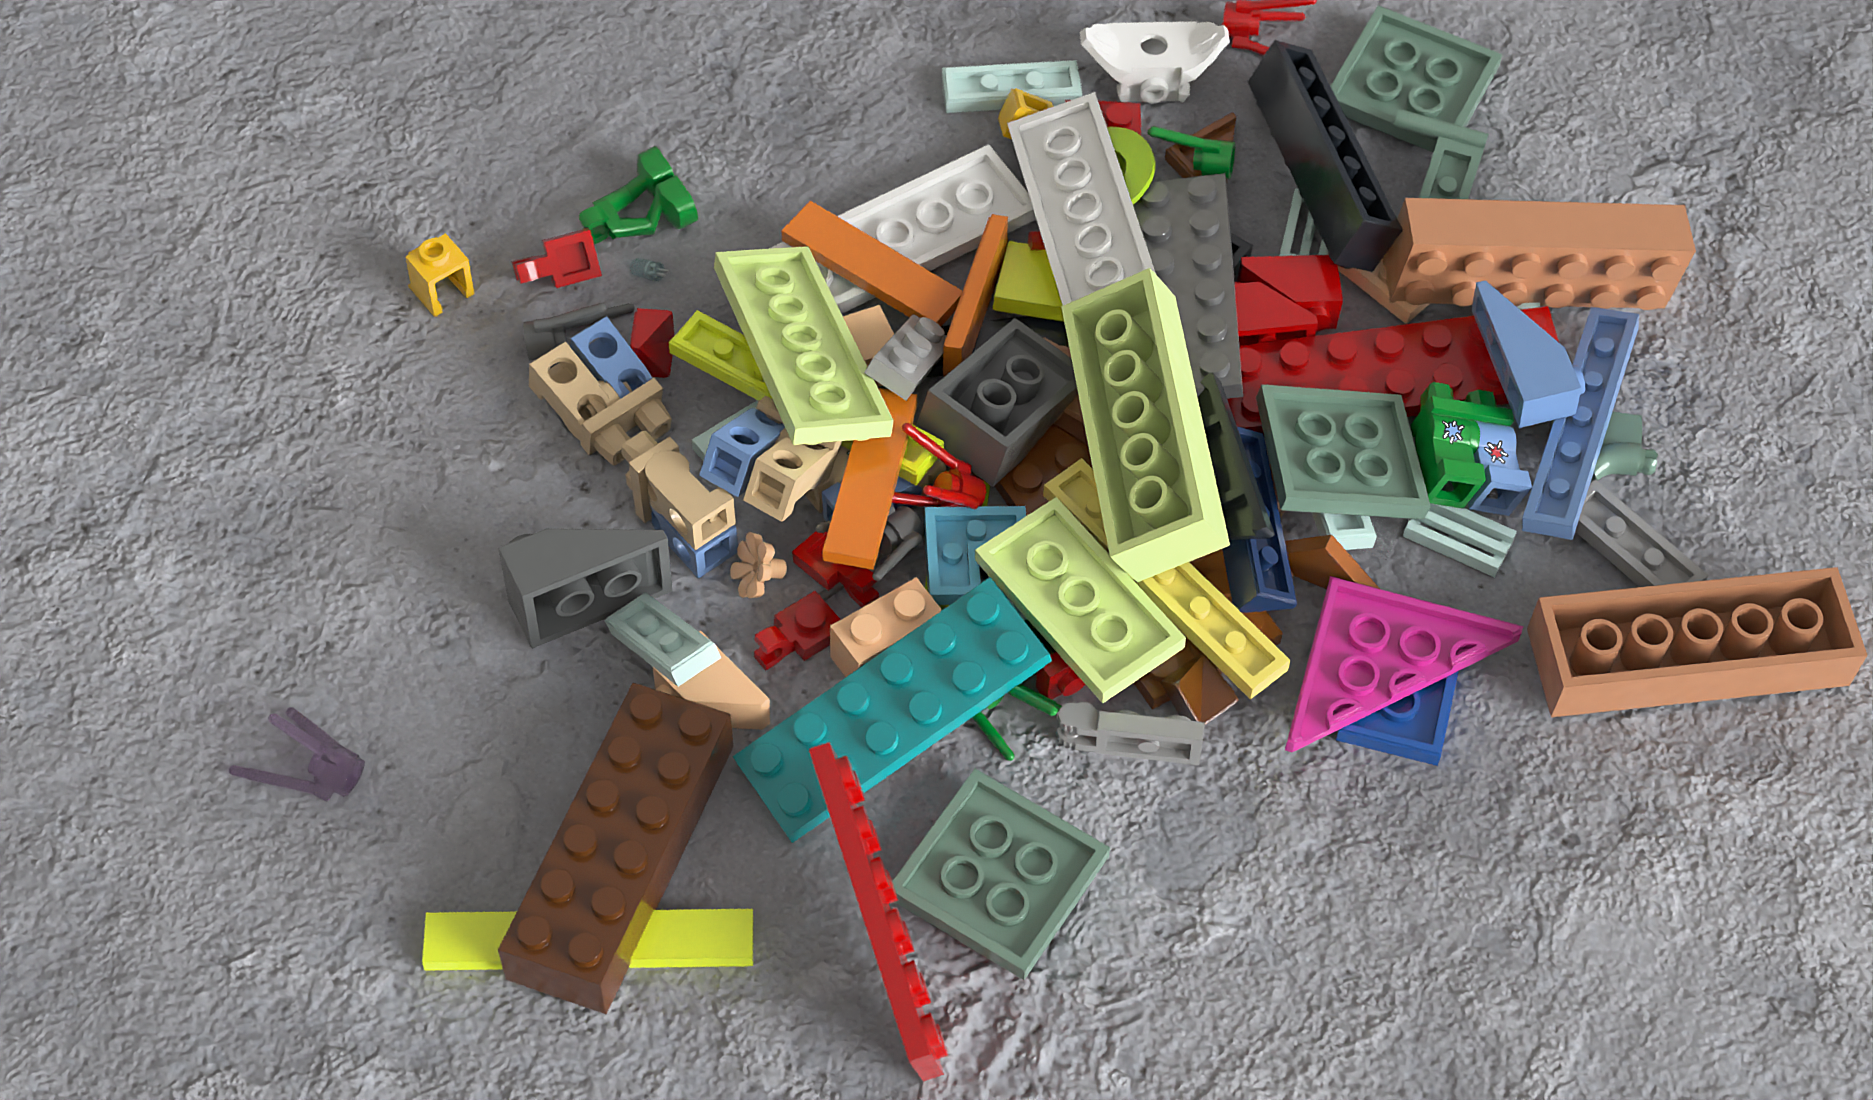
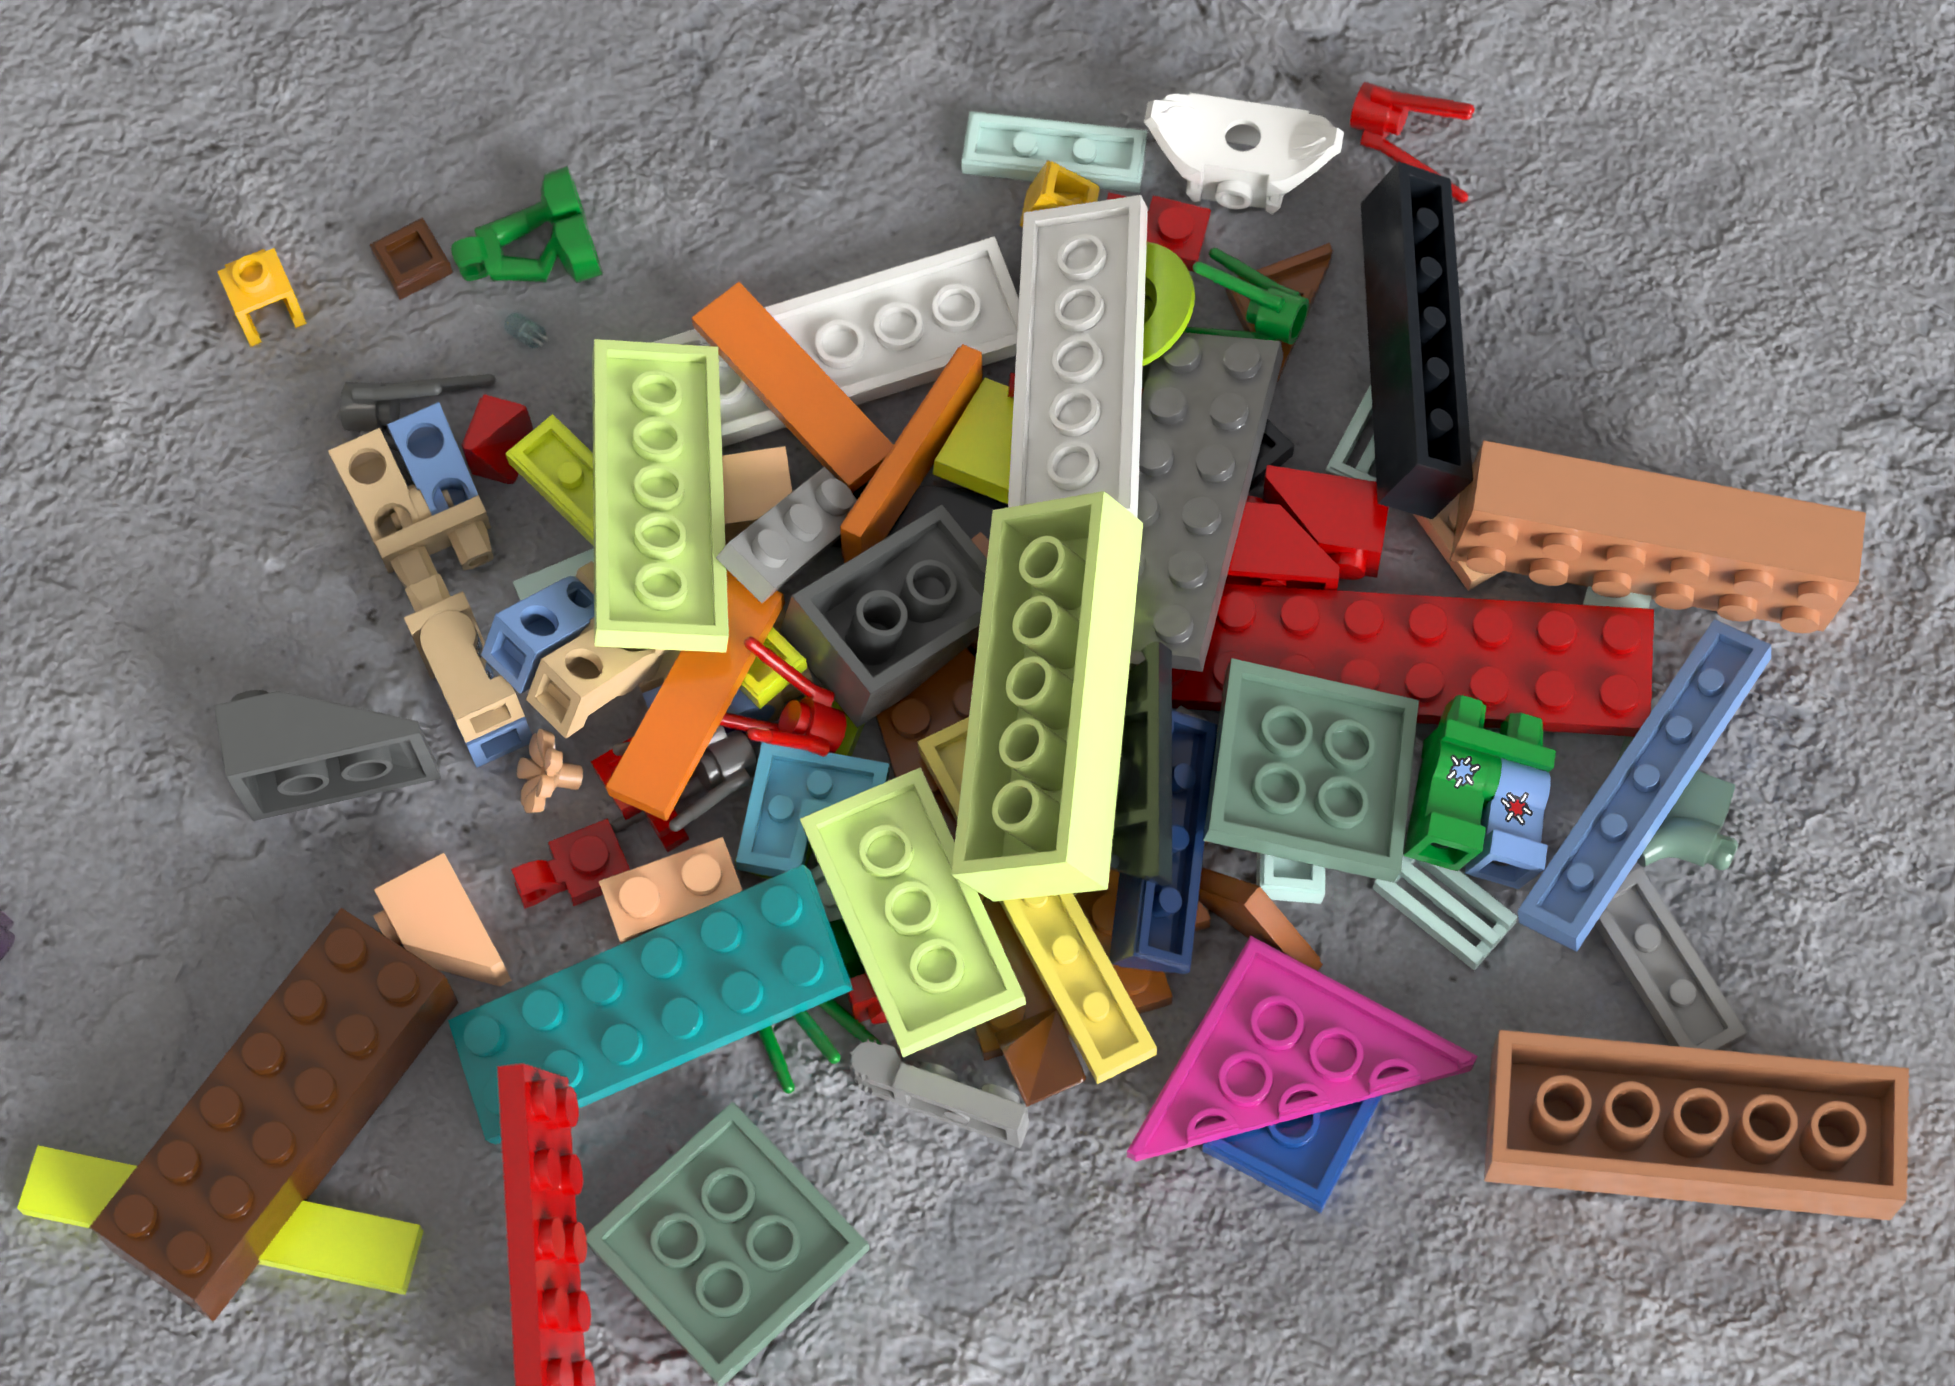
camera: 20 degrees right, 10 degrees up
red plate [511,228,602,288] -> none
light aqua tile [604,593,721,687] -> none
sand green plate [1330,5,1503,153] -> none
sand green plate [1394,109,1488,218] -> none
medium blue slope [1472,280,1585,428] -> none
none -> reddish brown tile [369,217,453,300]

